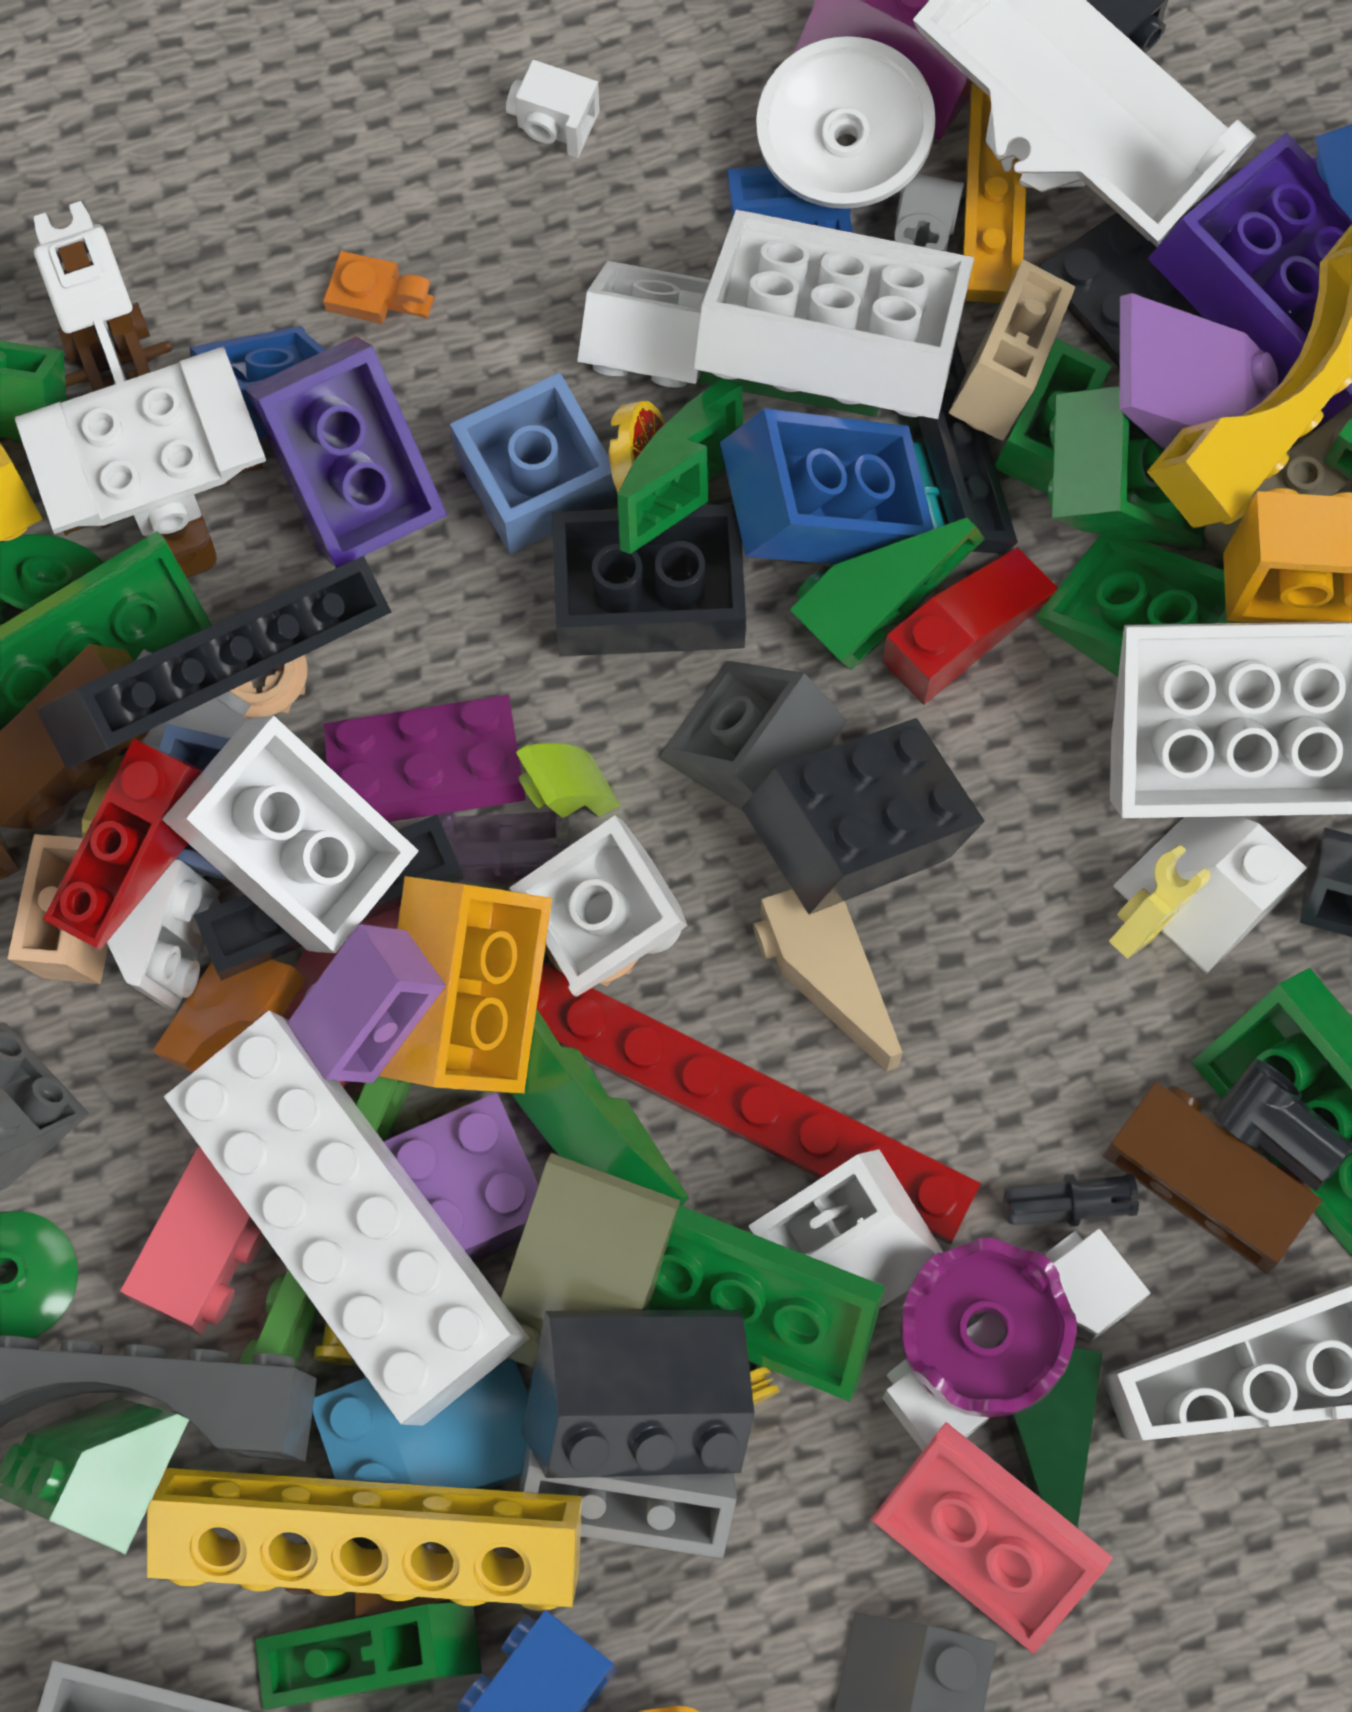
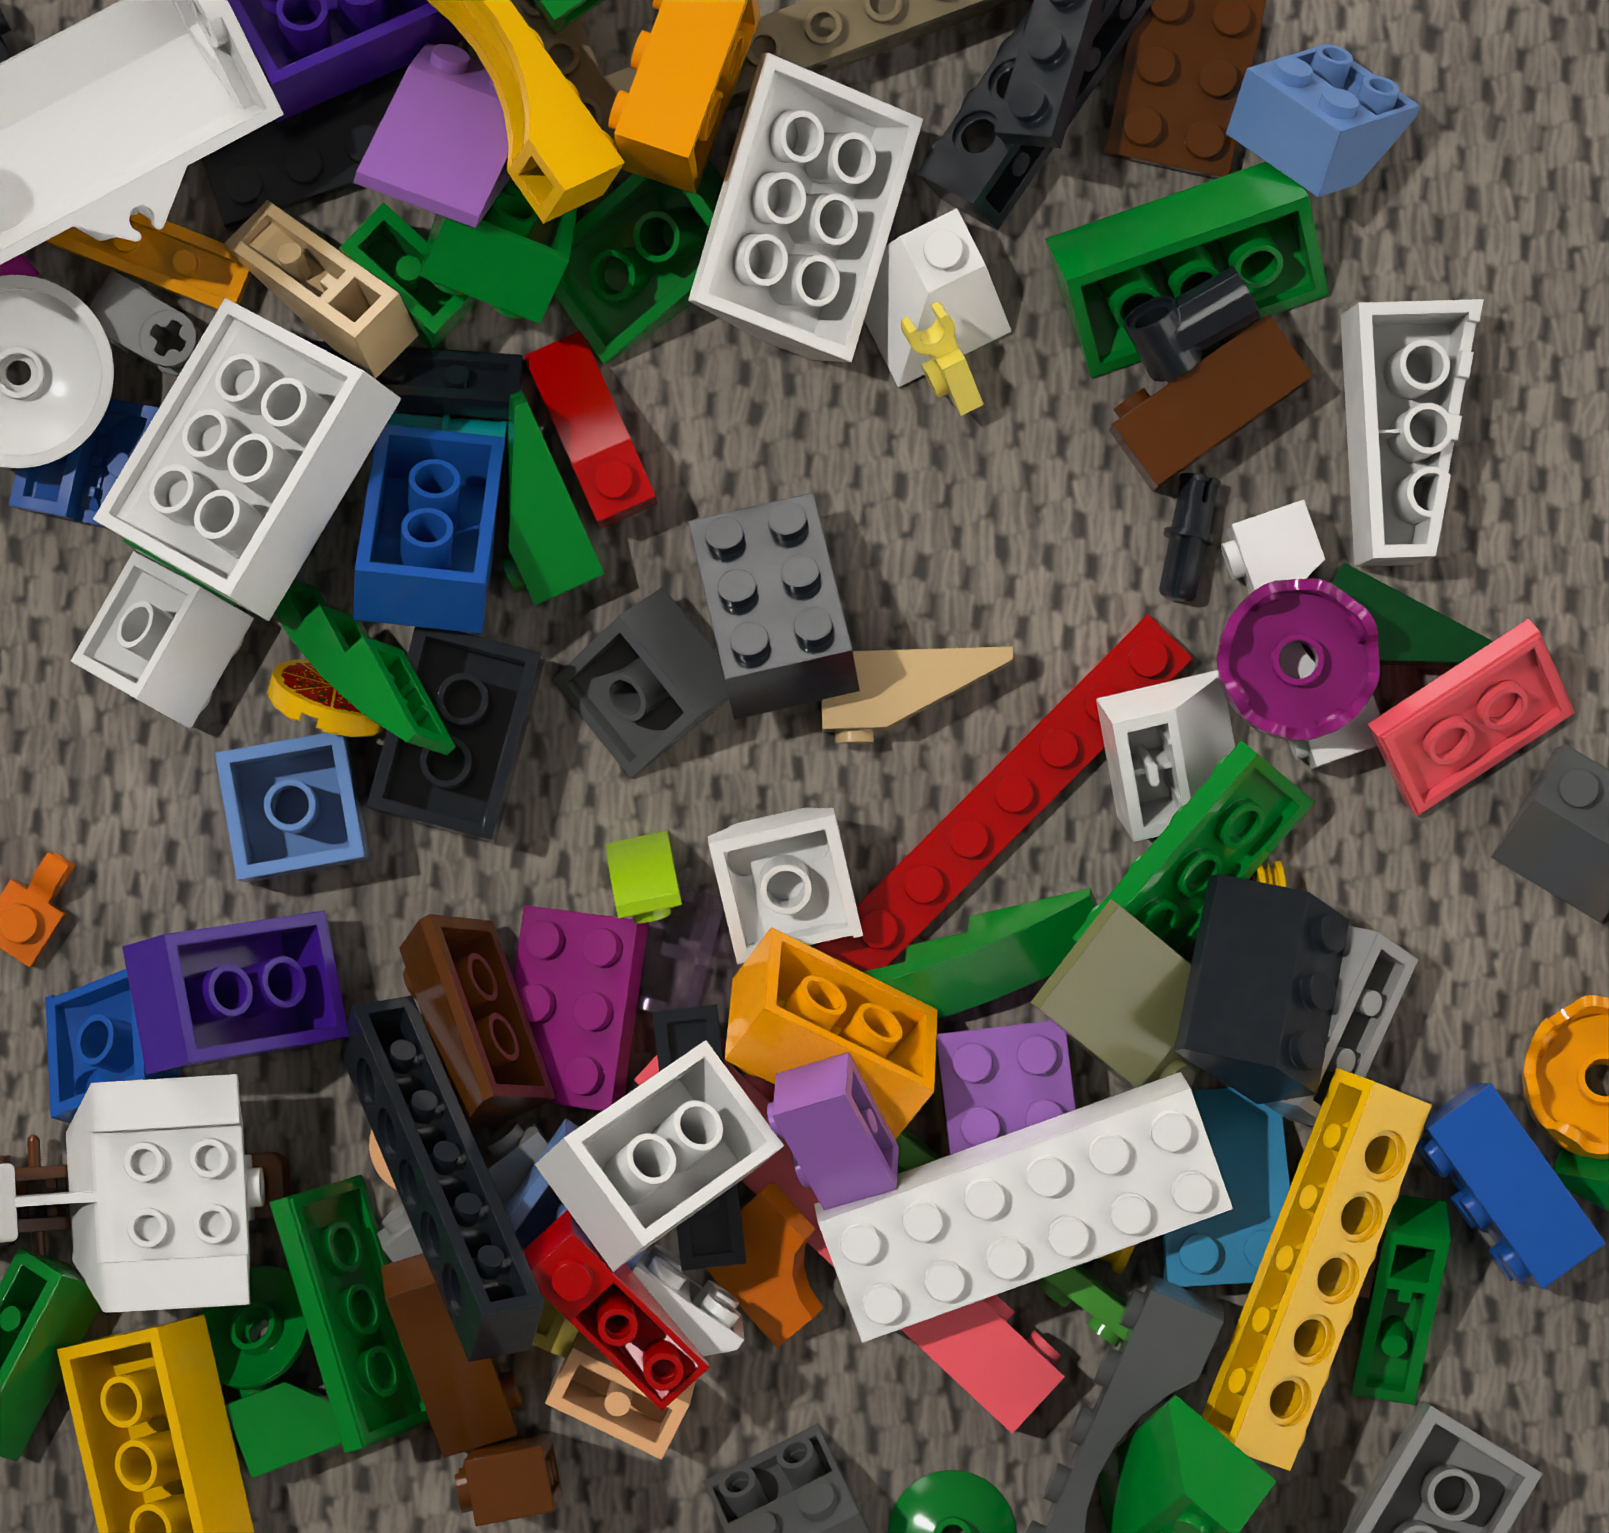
camera: 75 degrees left, 15 degrees up
none -> reddish brown slope [399,914,556,1128]

